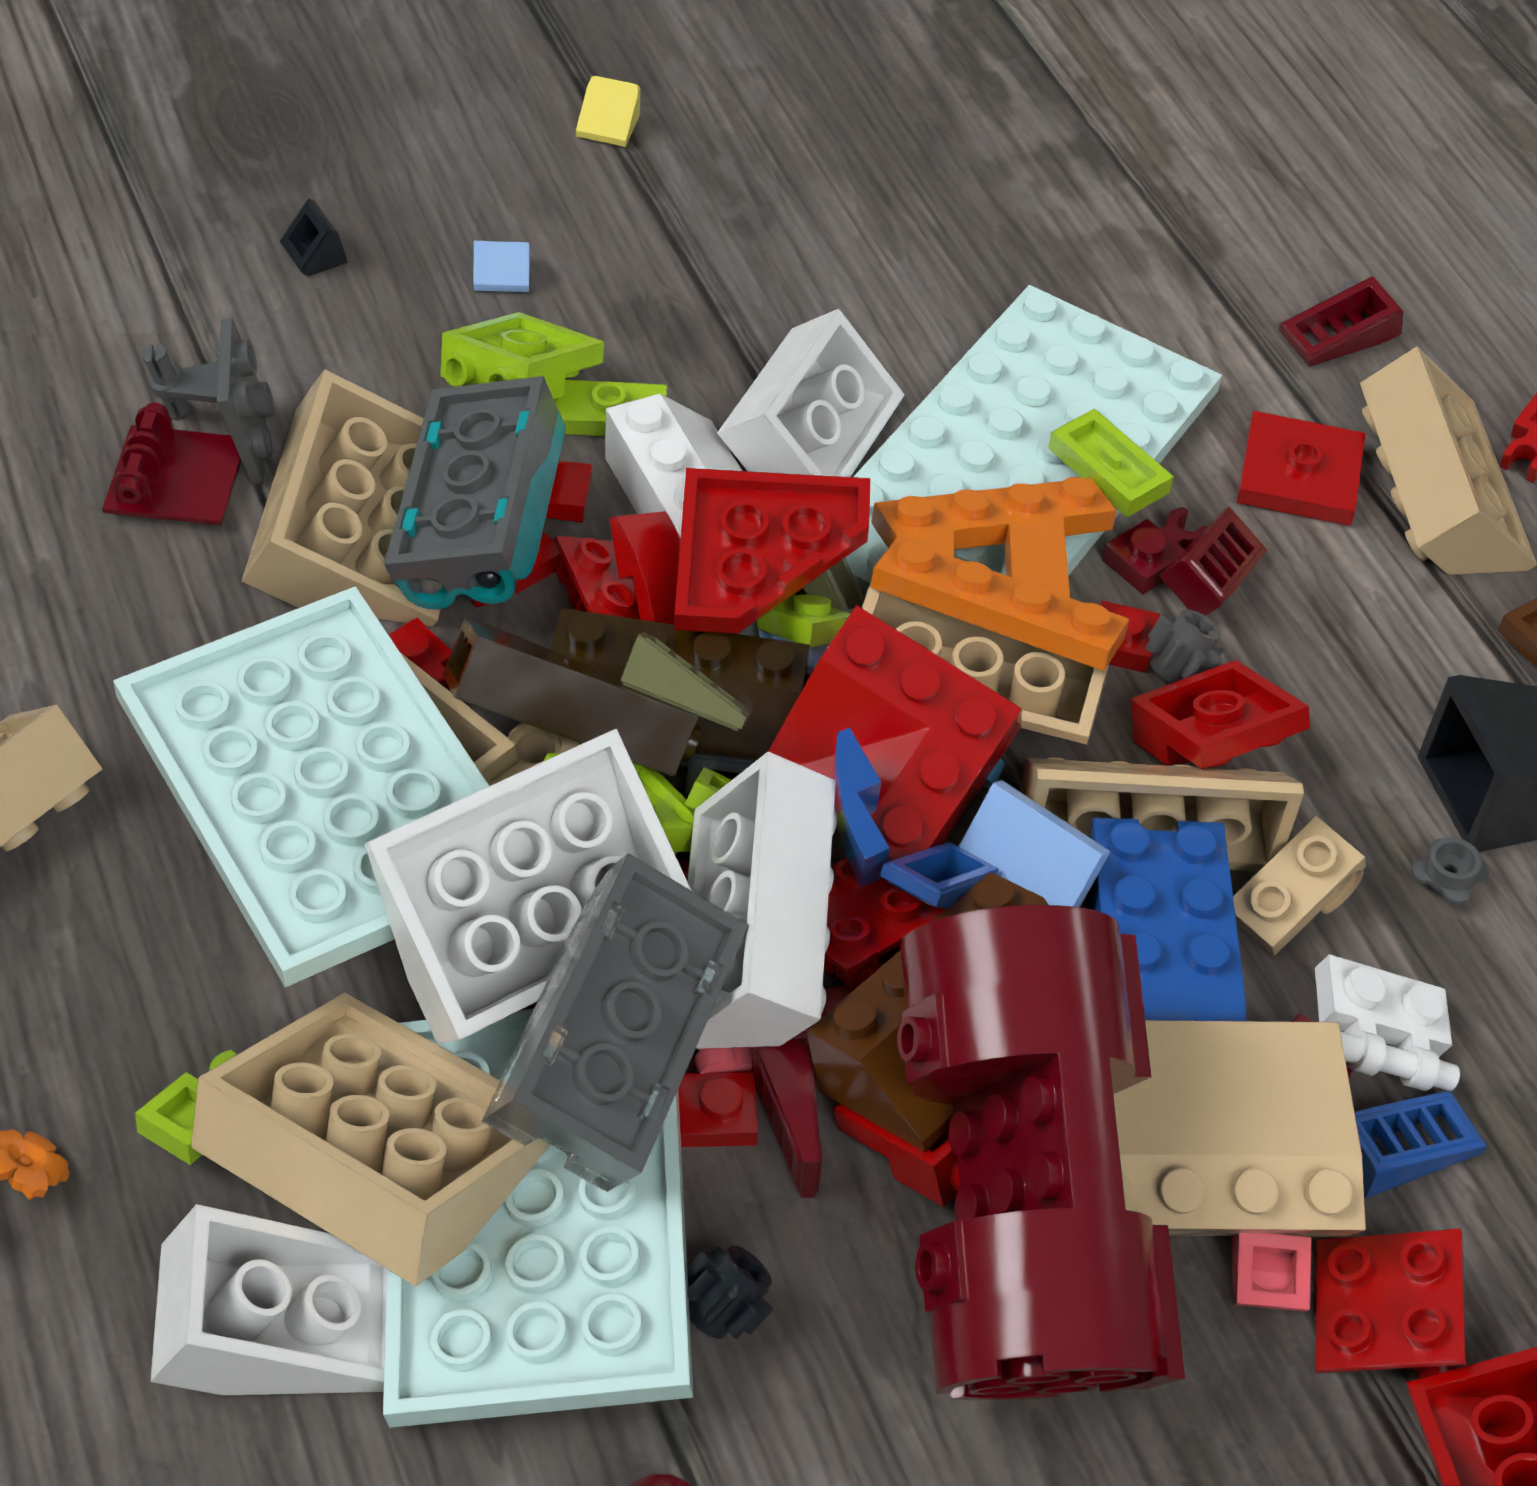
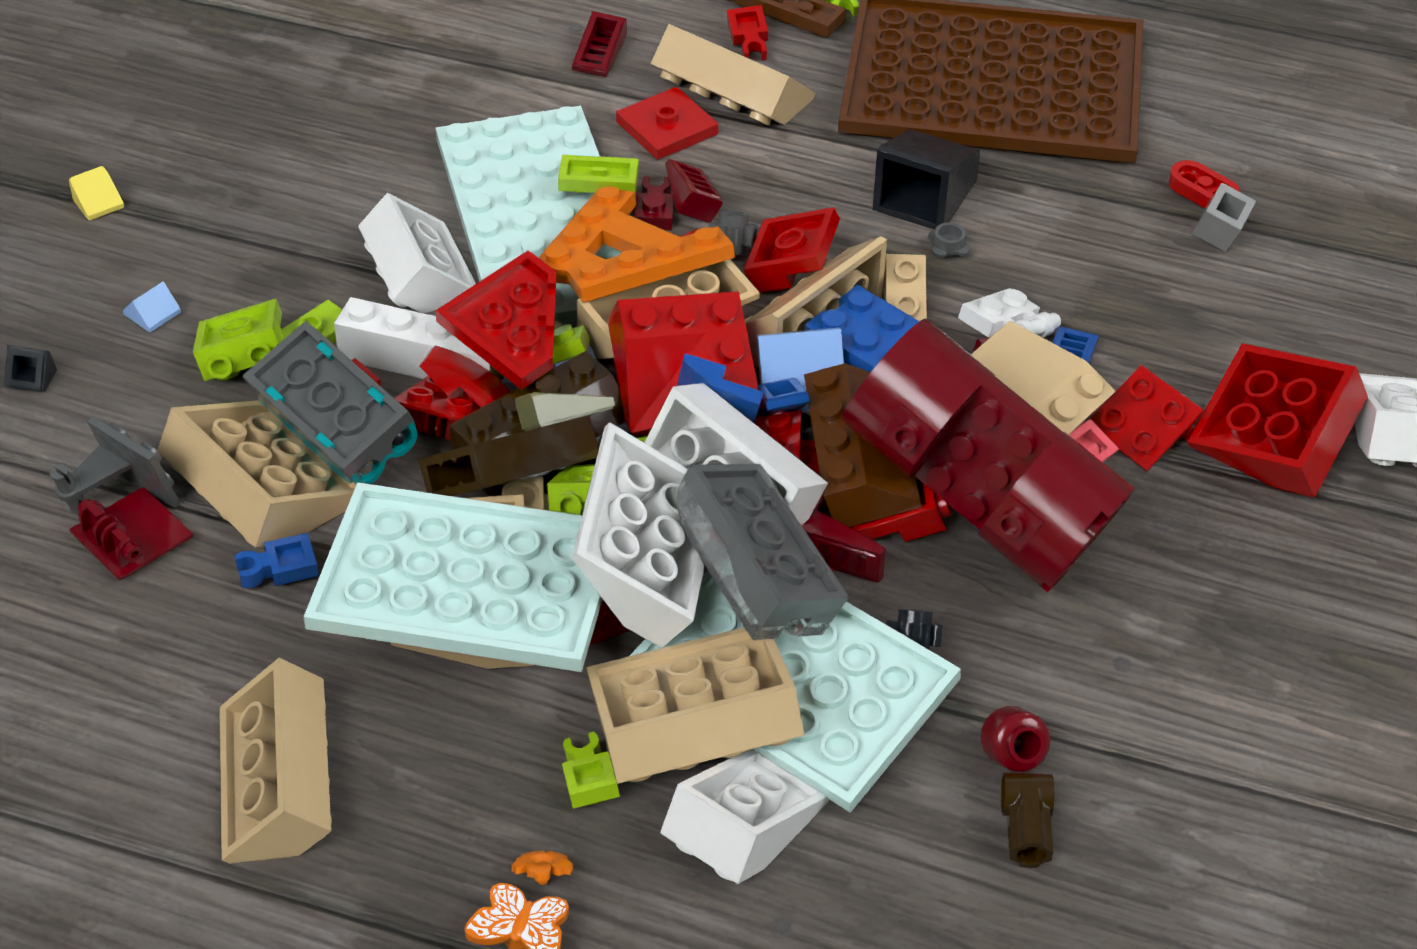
camera: 45 degrees left, 5 degrees down
none -> blue plate [234,533,319,588]

